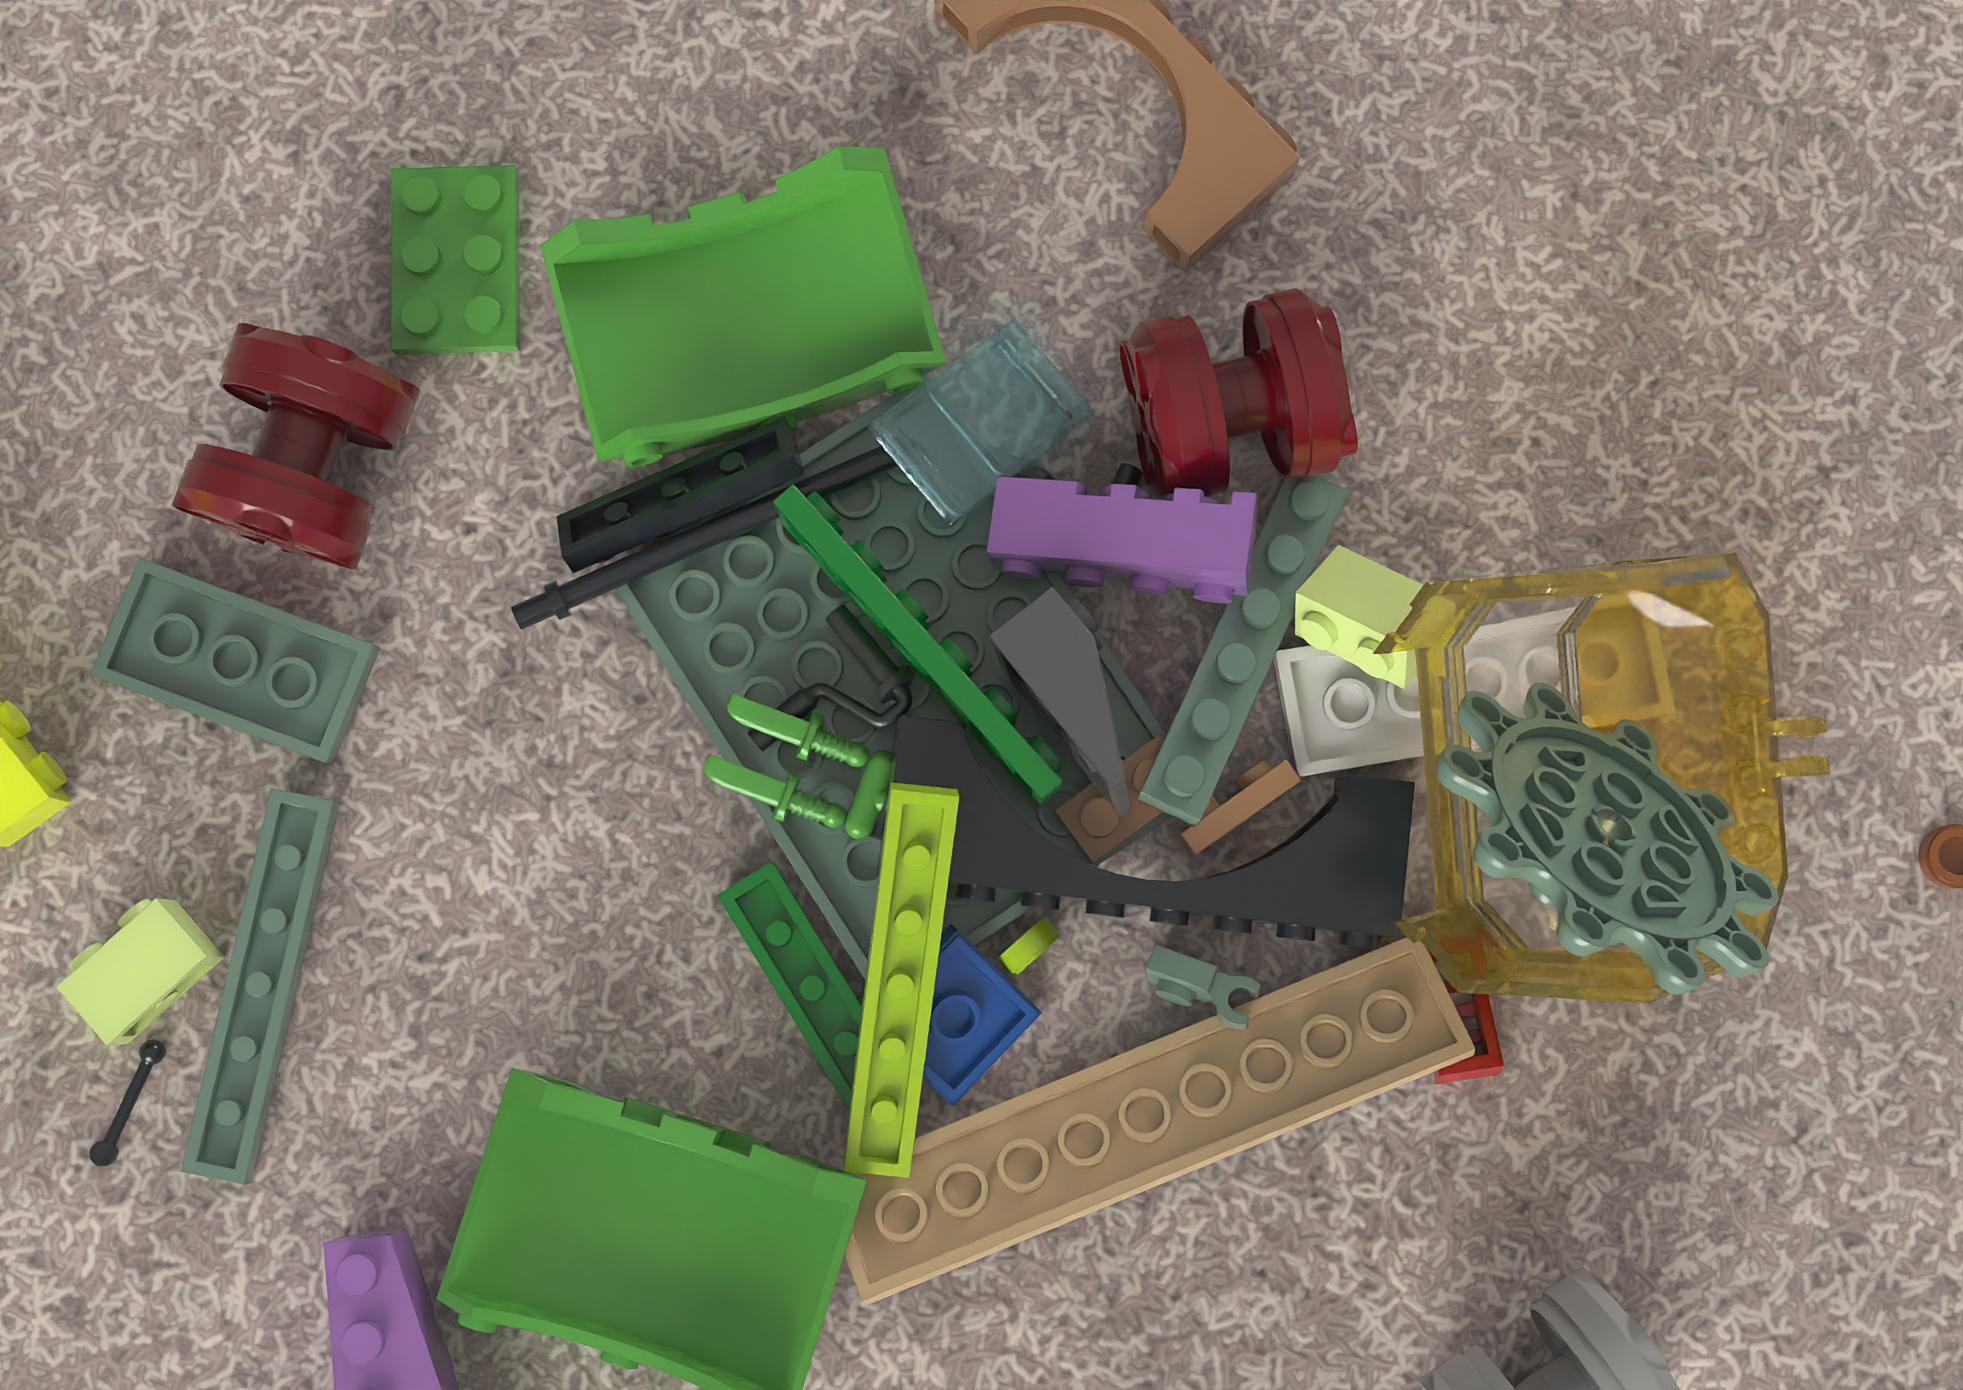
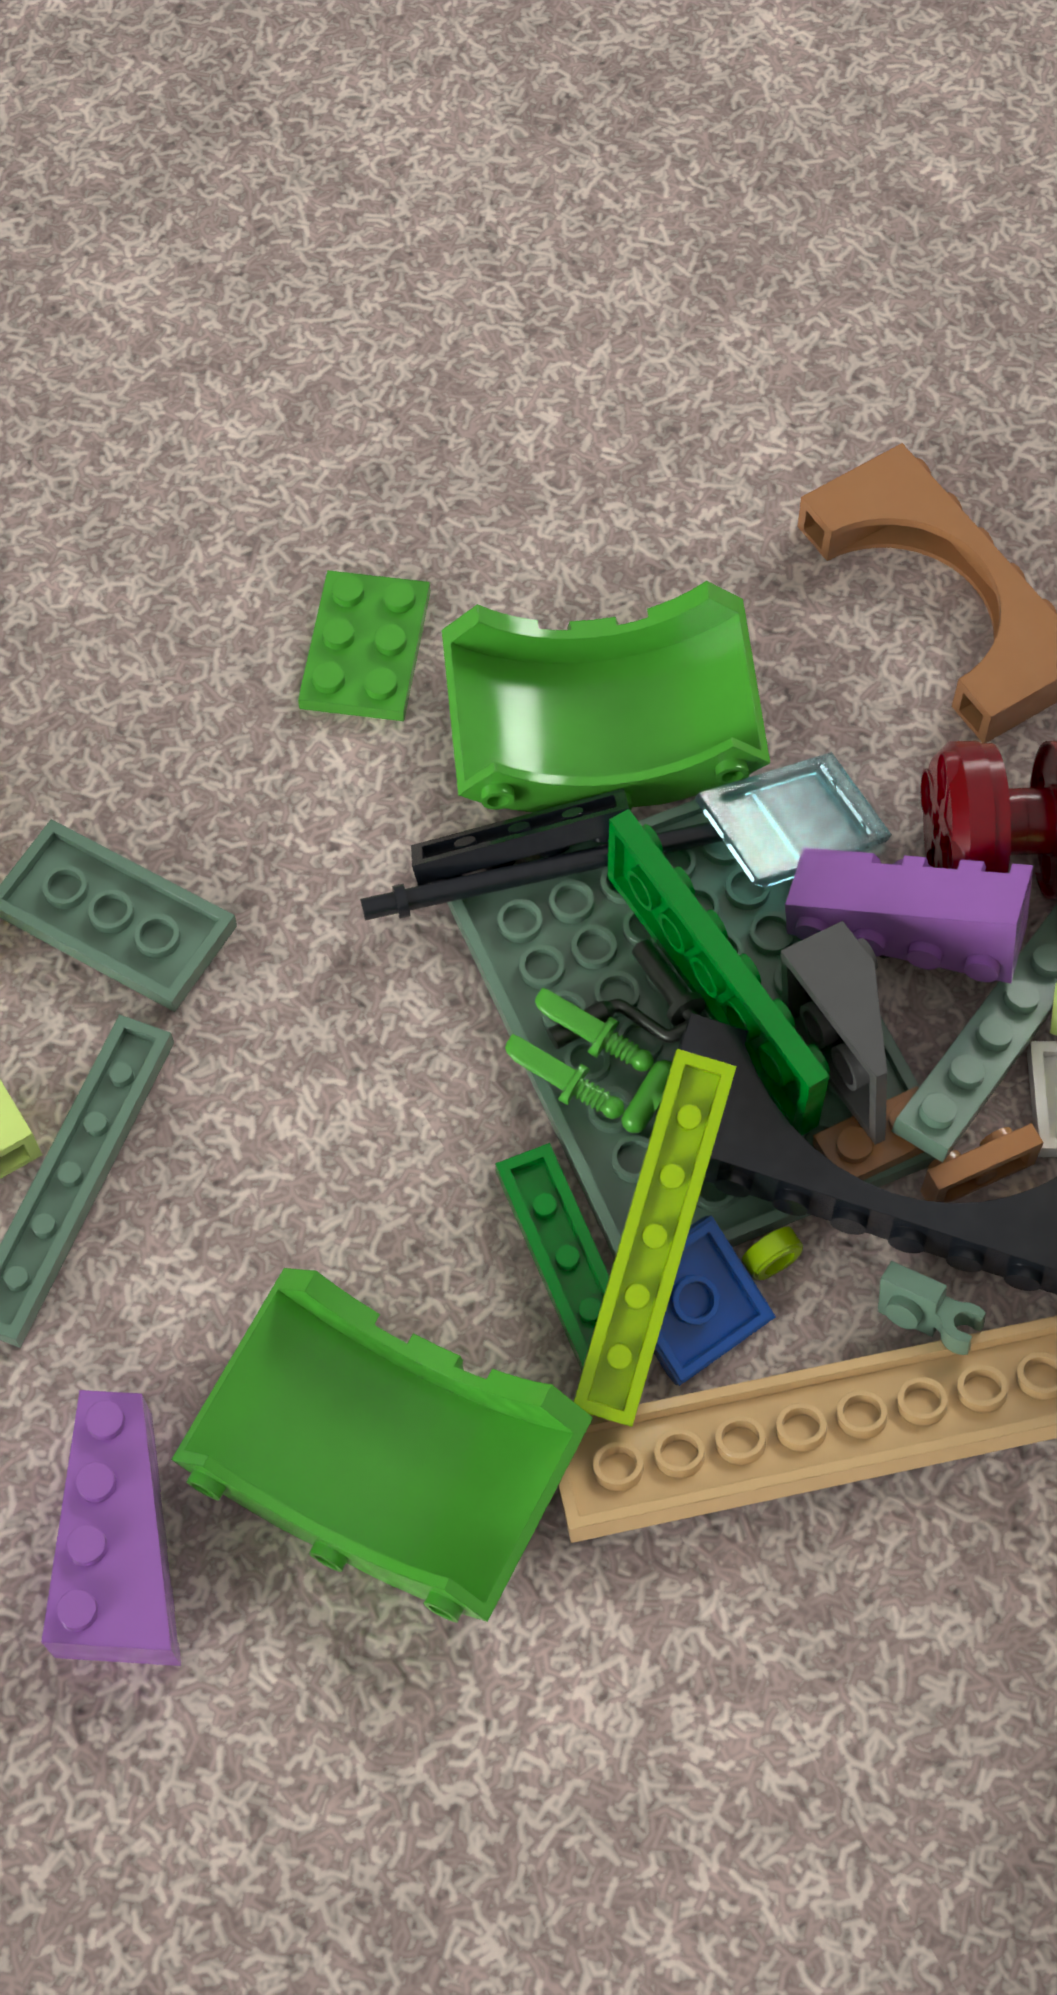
camera: 10 degrees right, 20 degrees down
dark red wheel [171,323,420,570] -> none

